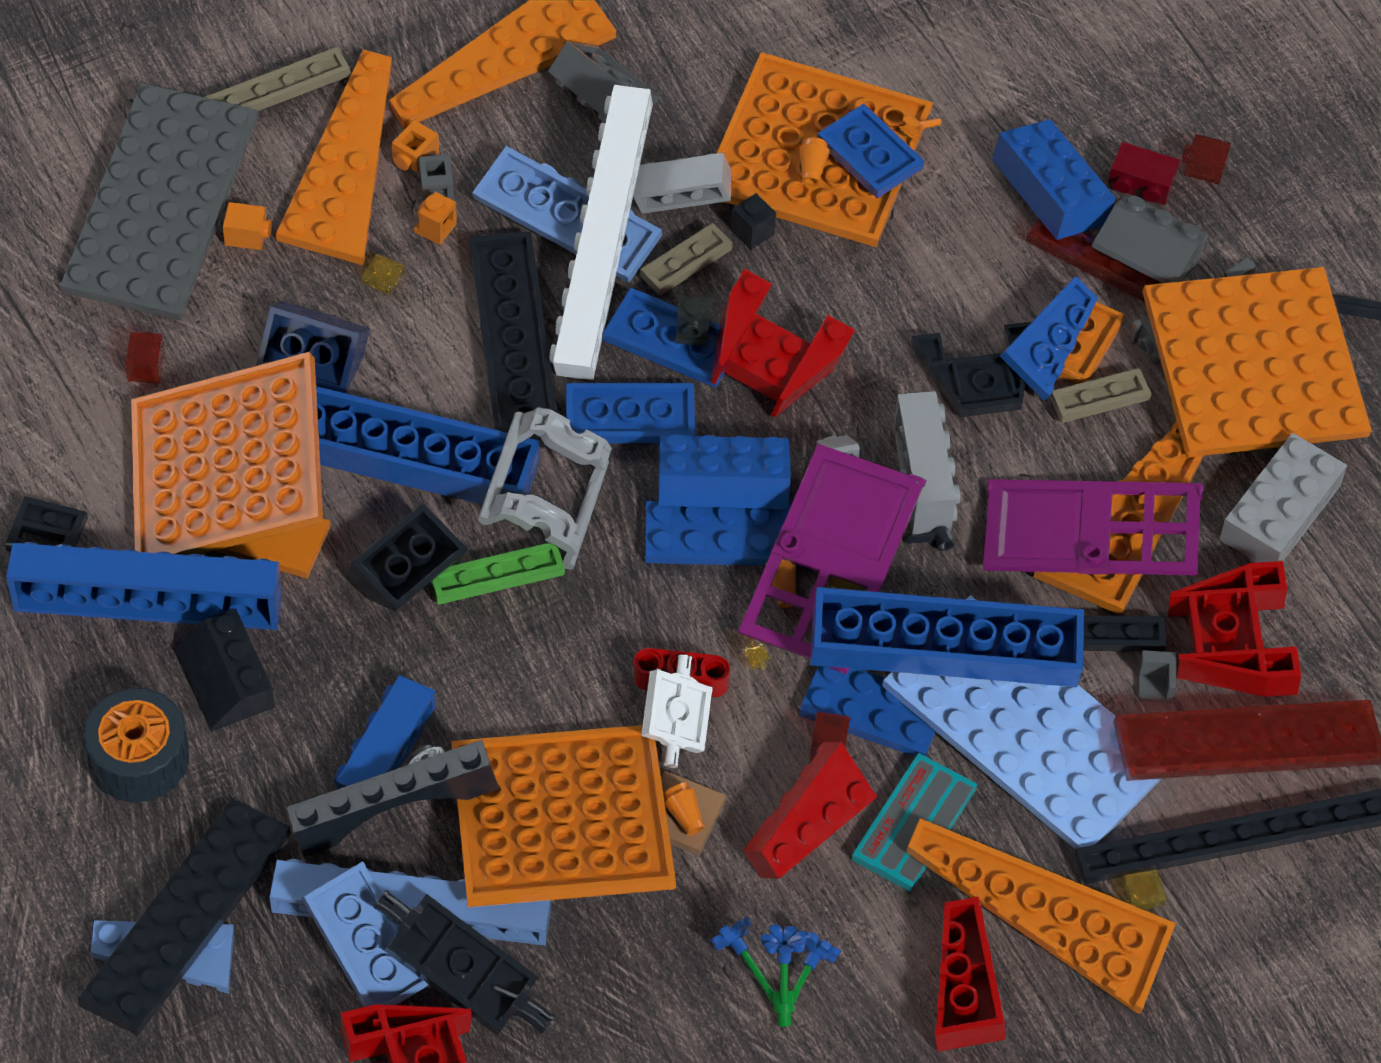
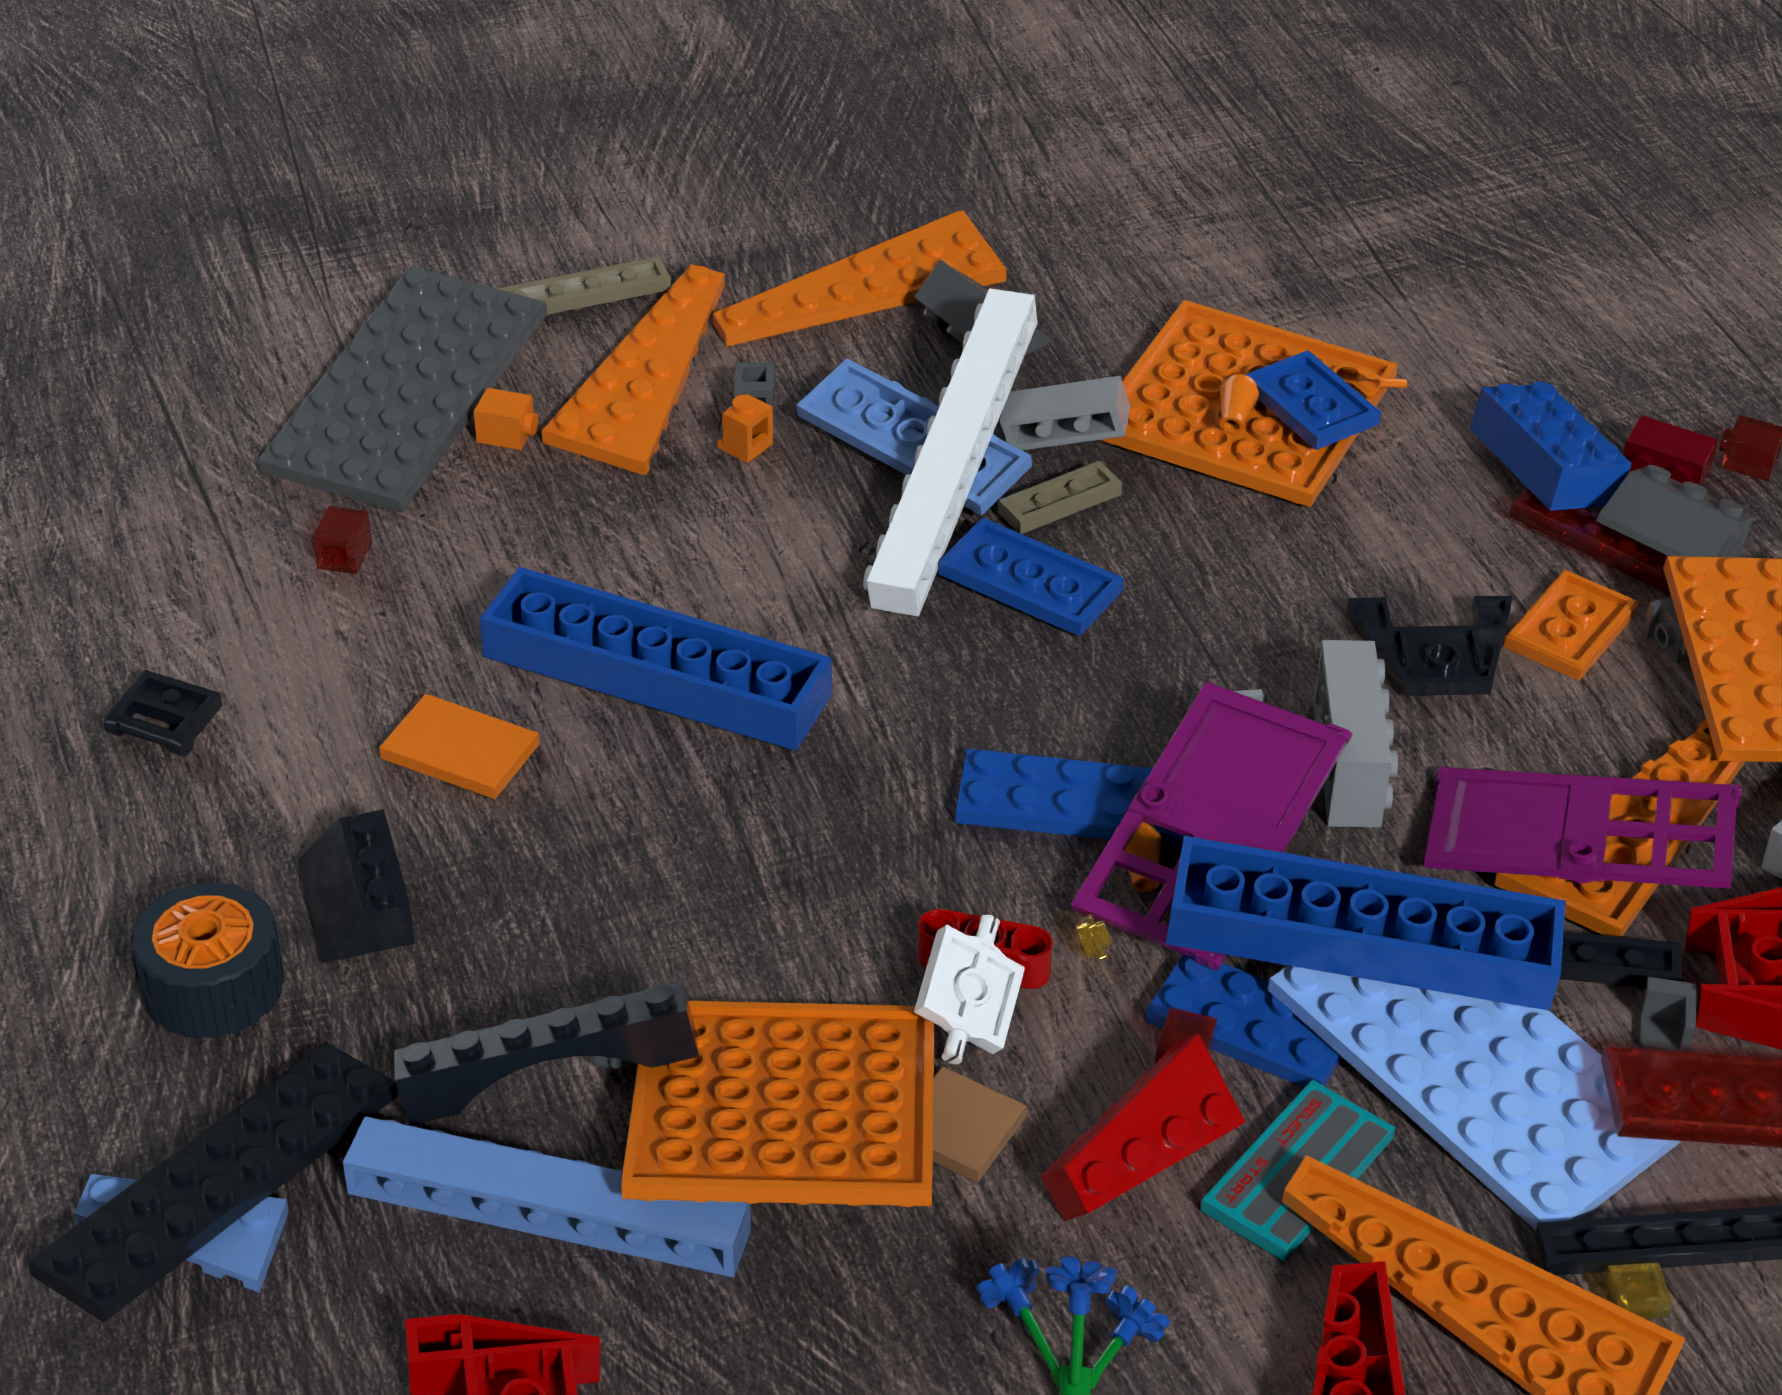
camera: 10 degrees right, 15 degrees down
blue brick [6,542,282,630] -> none
orange plate [131,352,323,555] -> none
dark blue slope [256,301,370,393] -> none
medium blue plate [301,861,429,1007] -> none
blue brick [334,675,436,790] -> none
black slope [347,503,468,612] -> none
clear yellow plate [362,254,405,295] -> none
black plate [373,889,555,1035] -> none
orange brick [392,120,439,172] -> none
bright green plate [431,543,565,605] -> none
black plate [469,231,557,447] -> none
light grey piece [478,407,612,570] -> none
blue plate [566,383,695,443] -> none
blue brick [659,434,790,509] -> none
orange cone [663,782,705,836] -> none
pearl dark grey brick [676,296,711,346] -> none
red wedge [711,269,855,418] -> none
black brick [731,193,776,250] -> none
black hand [907,526,954,551] -> none
blue wing [1000,276,1098,401] -> none
dark tan plate [1050,368,1151,423] -> none

